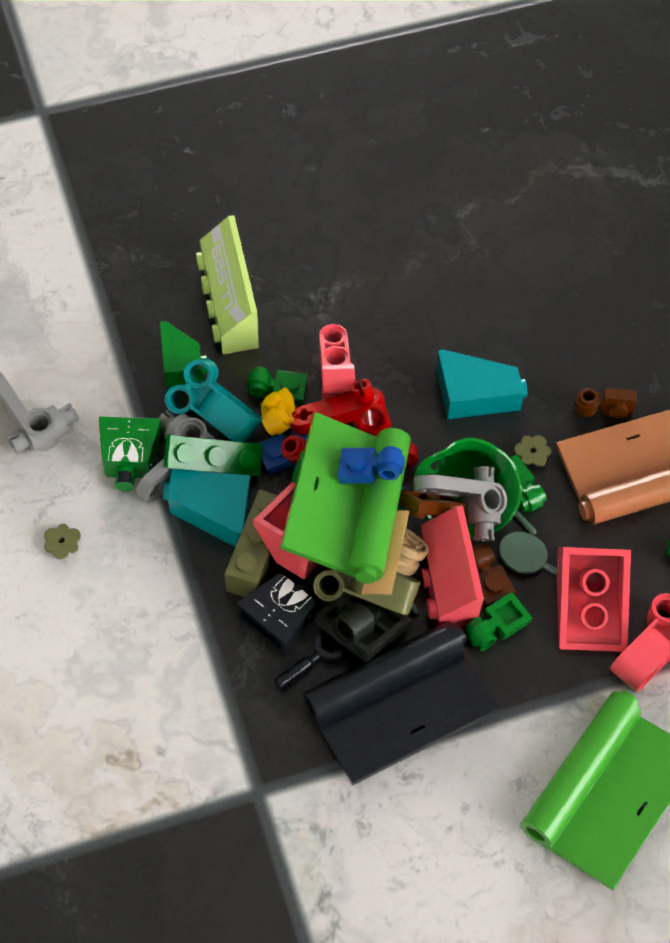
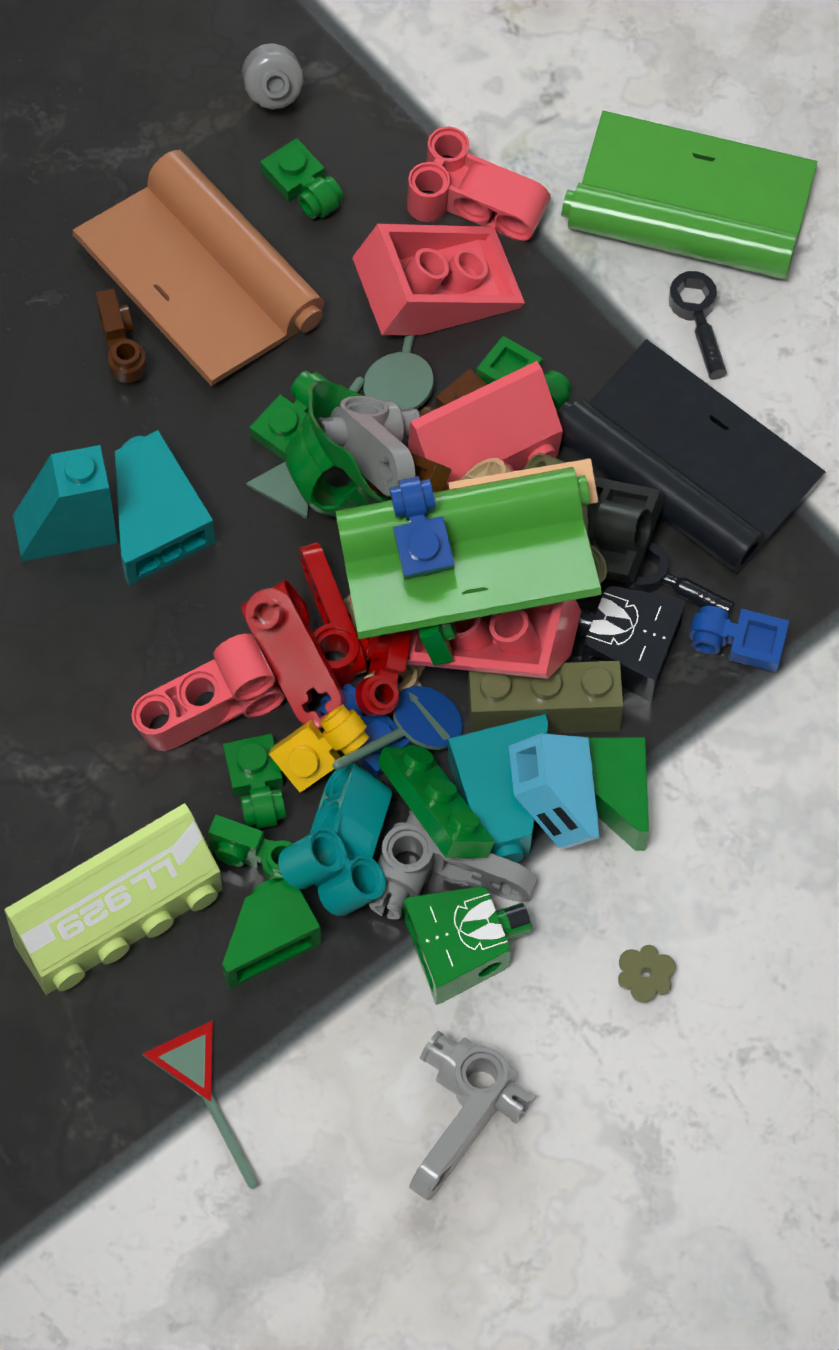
camera: 110 degrees left, 5 degrees up
olive plant [514,435,551,467] -> none
none -> teal slope [13,445,118,561]
none -> sand green piece [142,1020,258,1189]
none -> green plate [208,815,293,881]
none -> blue piece [332,686,463,770]
none -> medium azure slope [509,733,600,849]
none -> green slope [589,737,649,851]
none -> black piece [668,271,727,380]
none -> blue plate [689,606,789,672]

